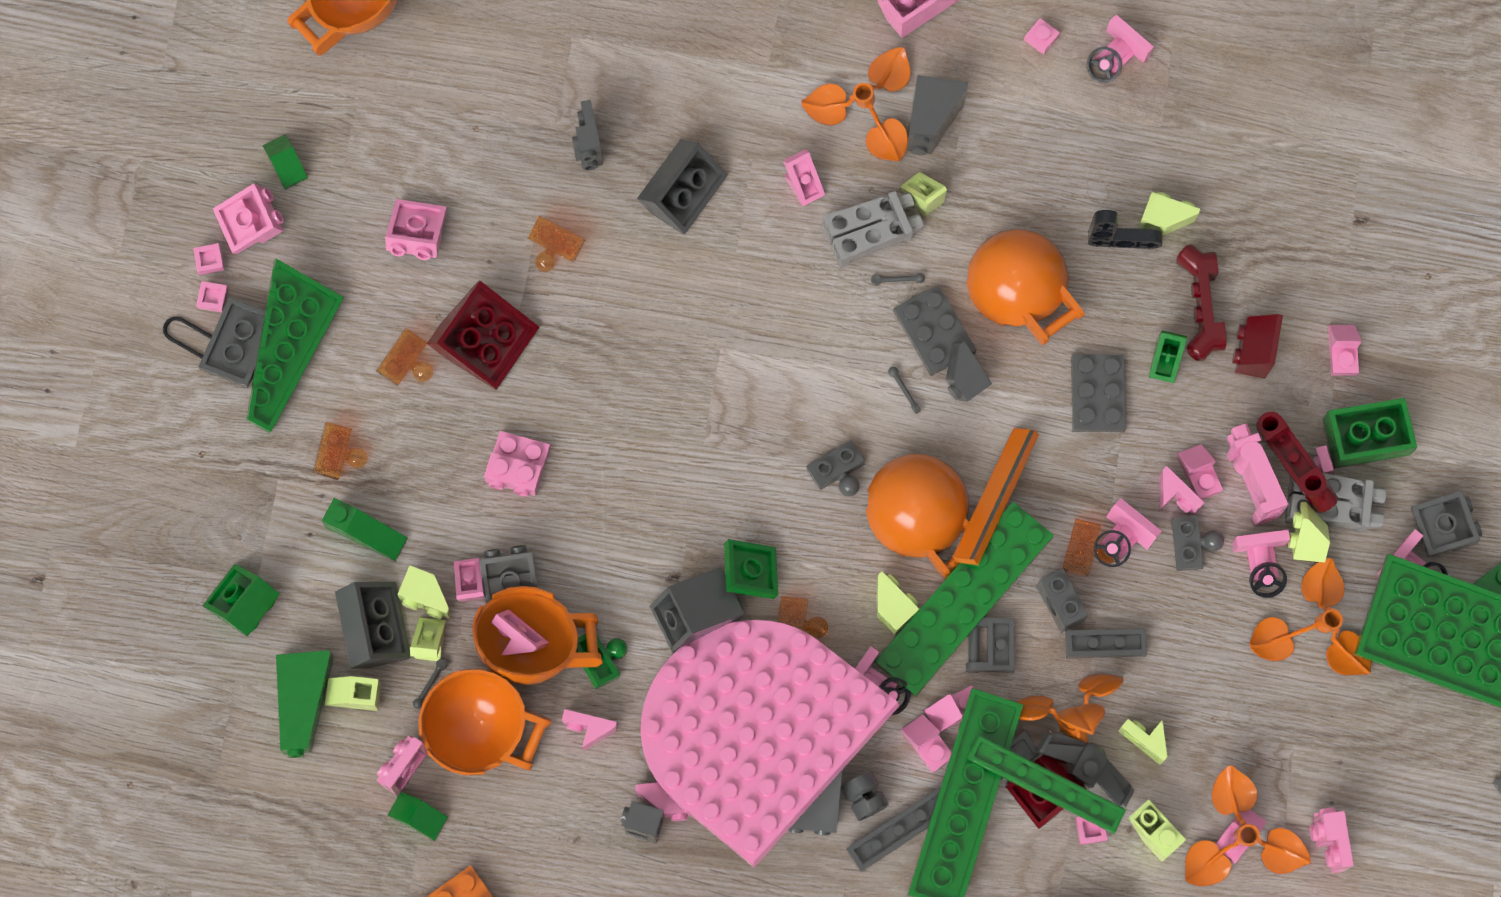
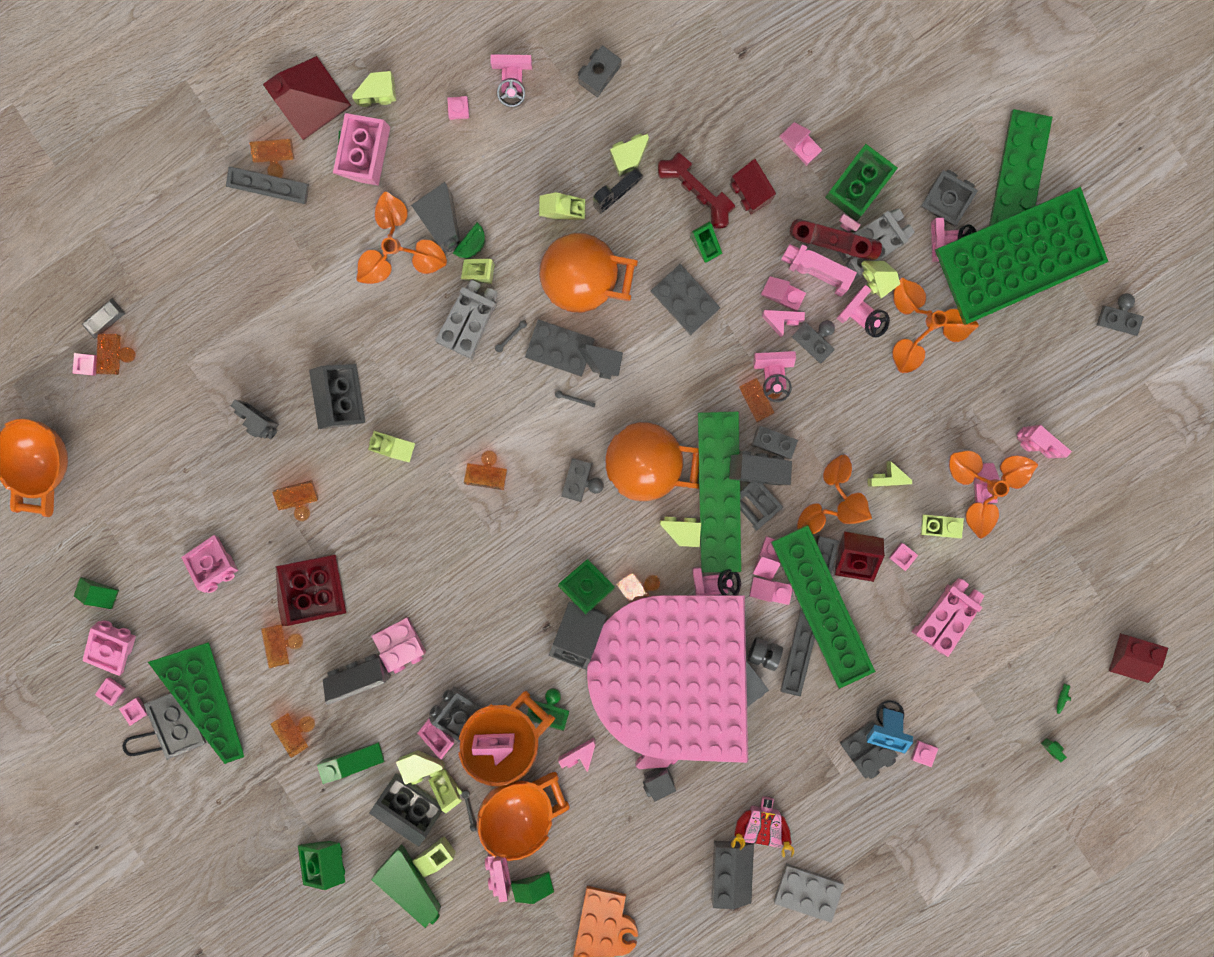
camera: 35 degrees left, 15 degrees up
bright pink slope [783,149,825,206] -> none
orange tile [953,428,1039,565] -> none
green tile [967,735,1126,834] -> none
dark grey plate [1035,729,1134,808] -> none
dark grey plate [1065,628,1147,658] -> none
none -> dark grey slope [323,654,391,705]
none -> yellowish green slope [368,431,415,462]
none -> green plate [452,222,485,258]
none -> clear orange plate [464,450,507,490]
none -> yellowish green slope [539,192,585,220]
none -> dark grey brick [578,45,622,98]
none -> dark grey brick [729,451,792,486]

